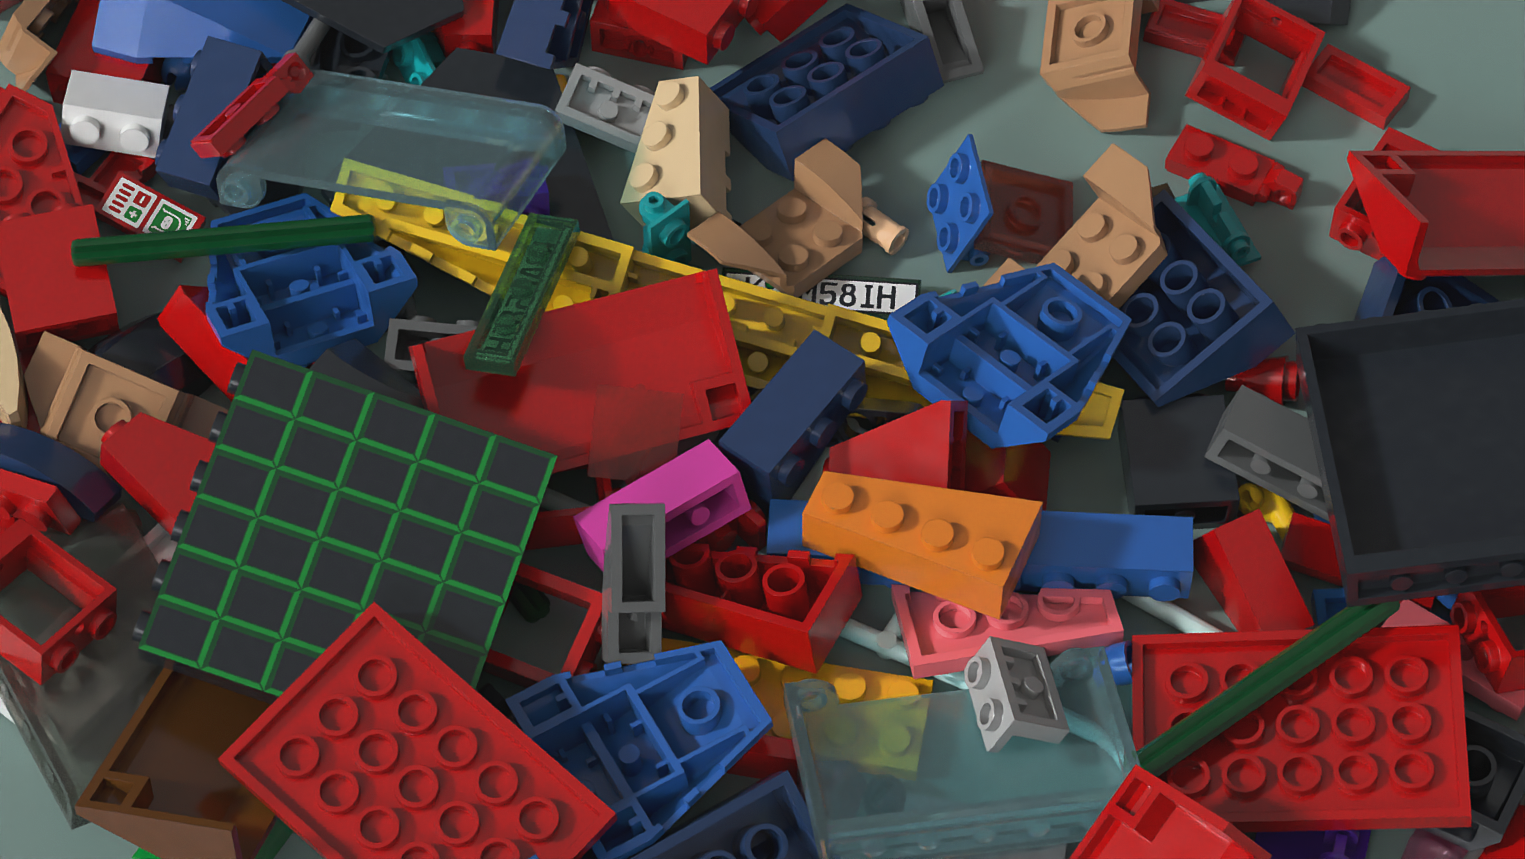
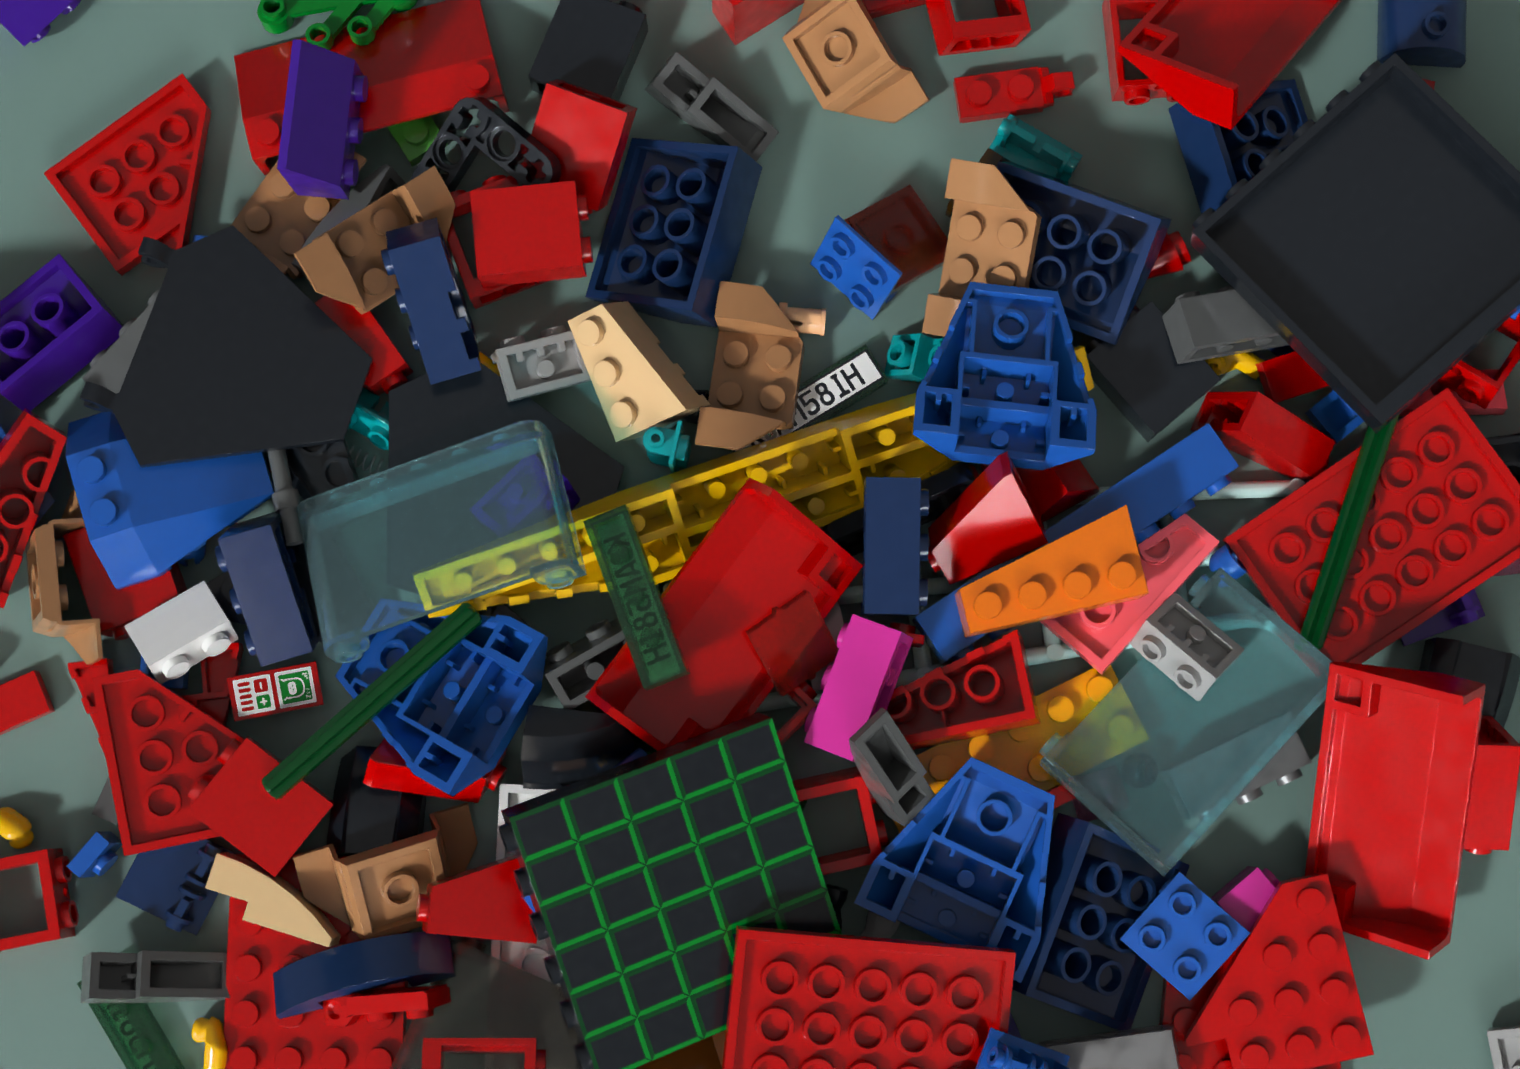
camera: 35 degrees left, 25 degrees up
red hinge [190,52,314,158] -> none

